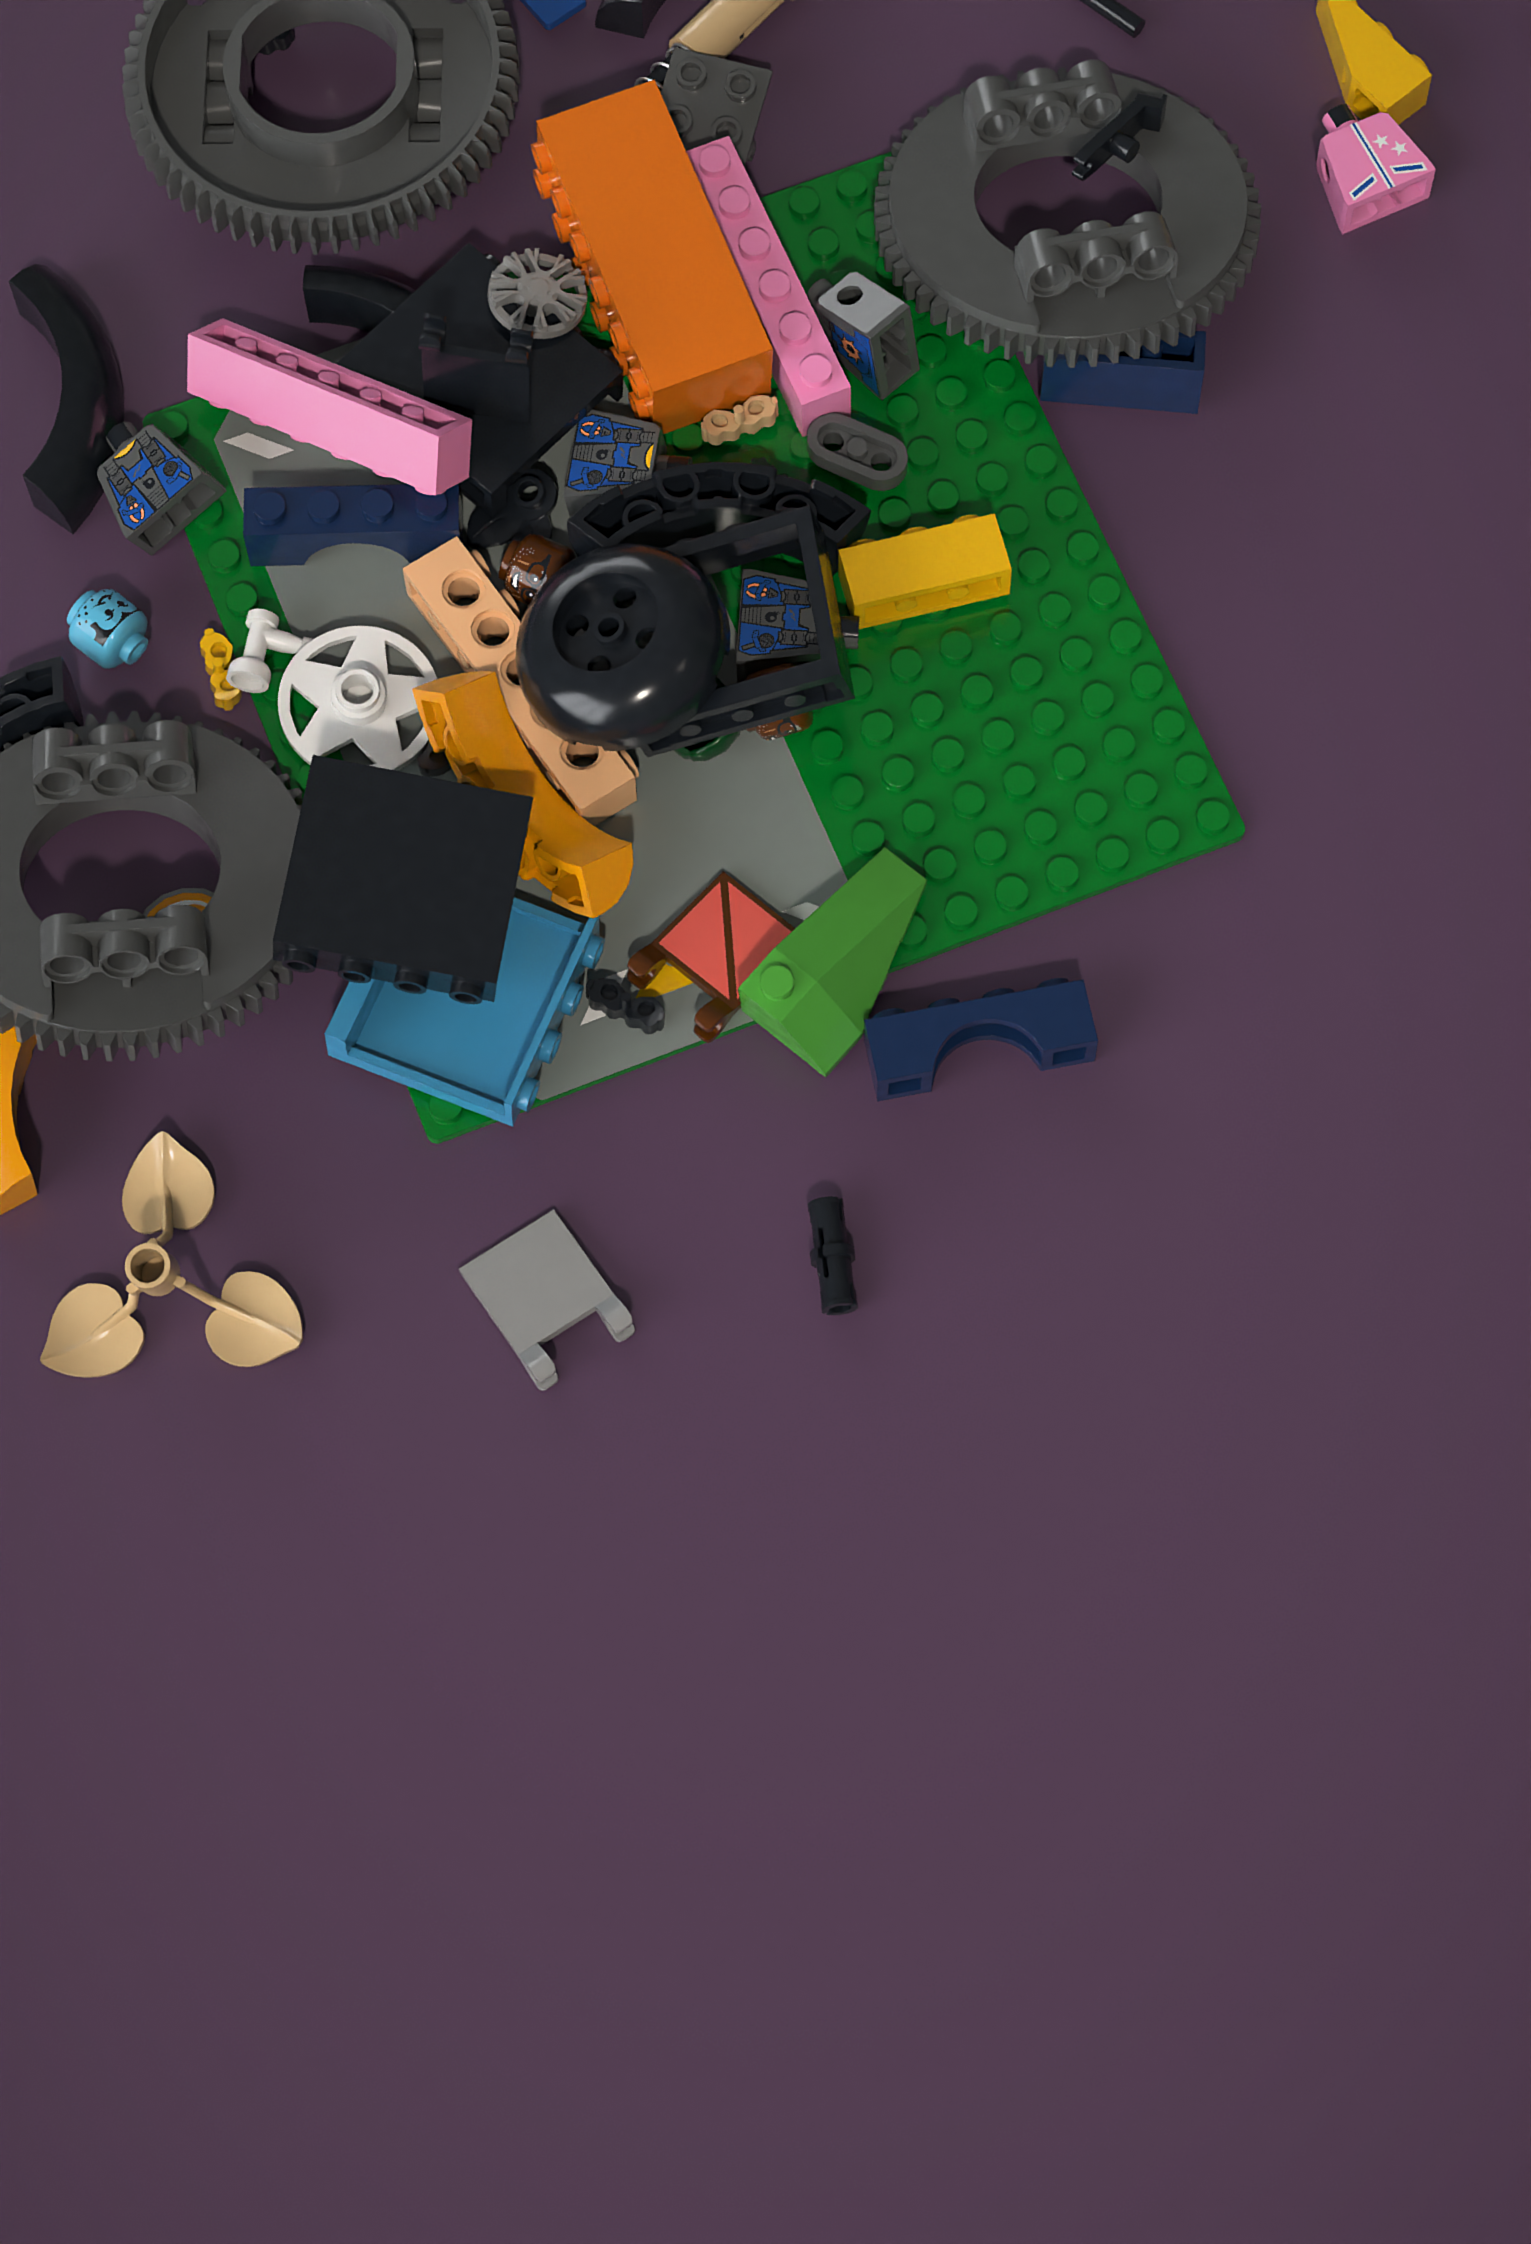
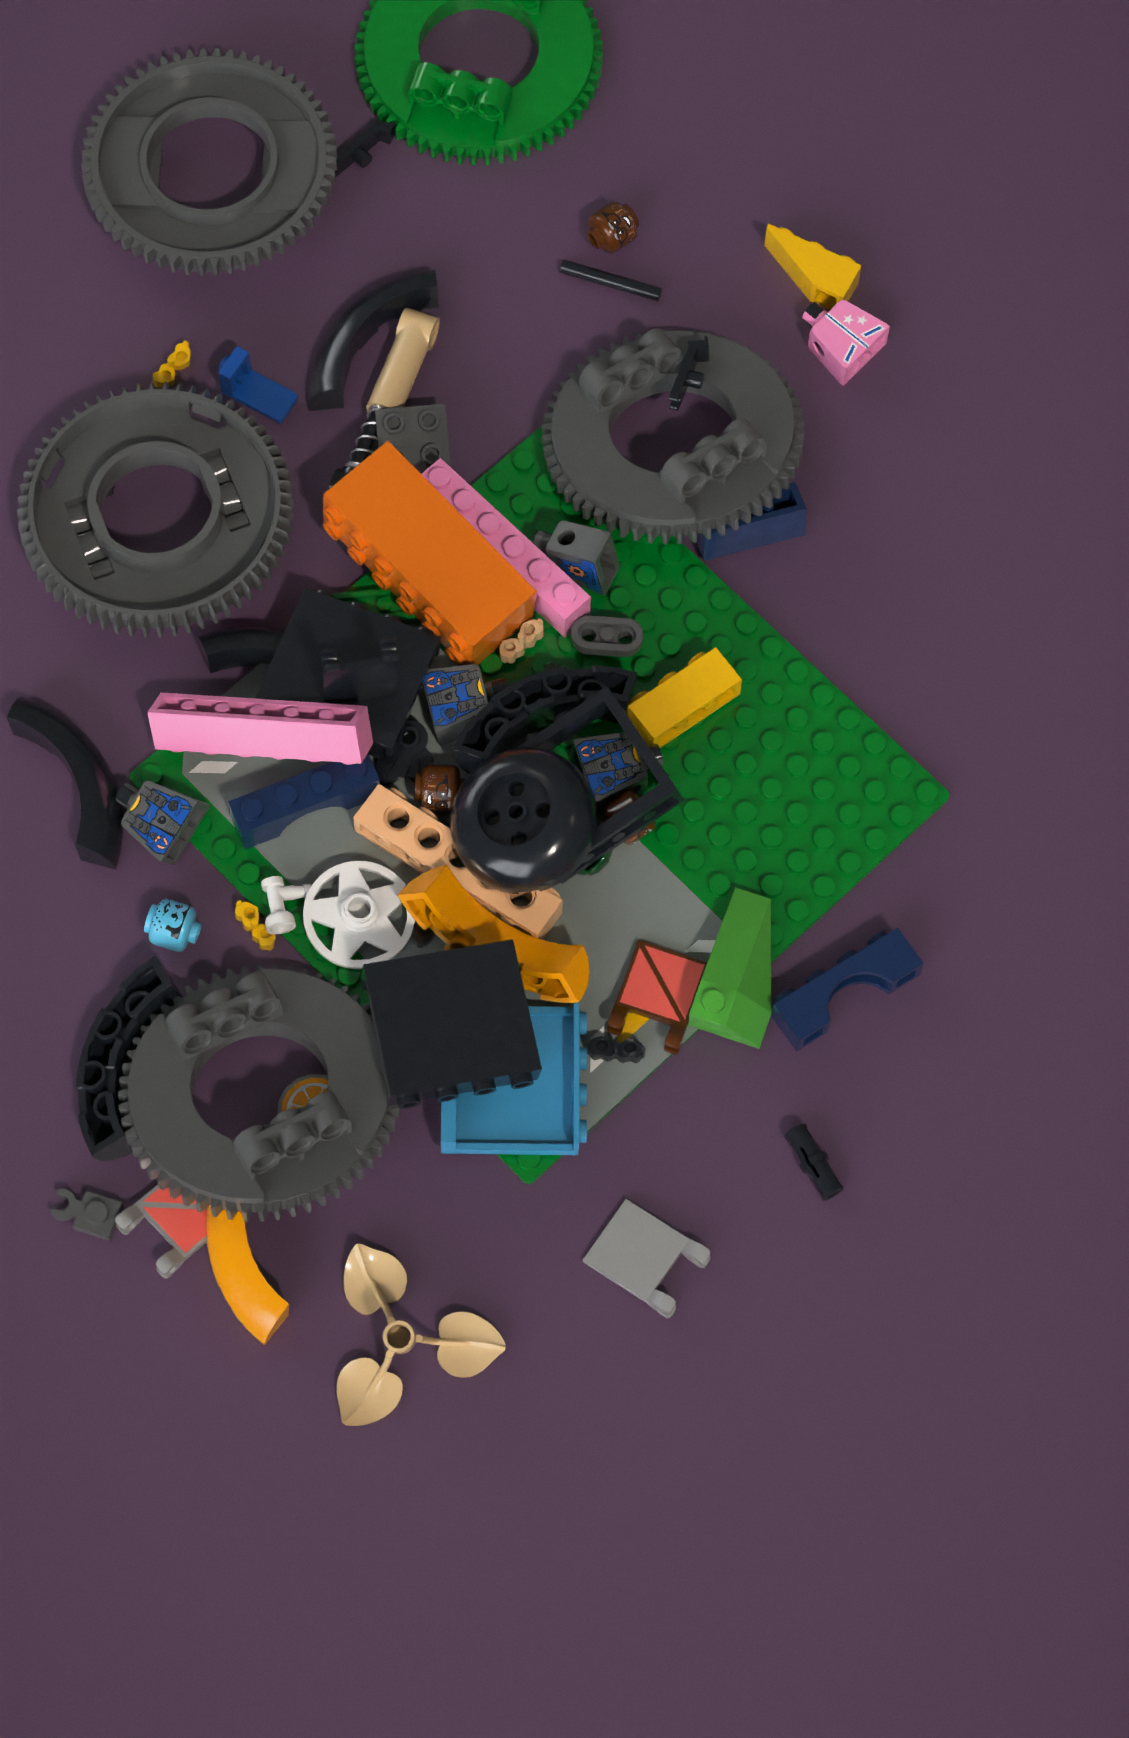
camera: 25 degrees left, 0 degrees up
light grey wheel [487,248,587,339] -> none

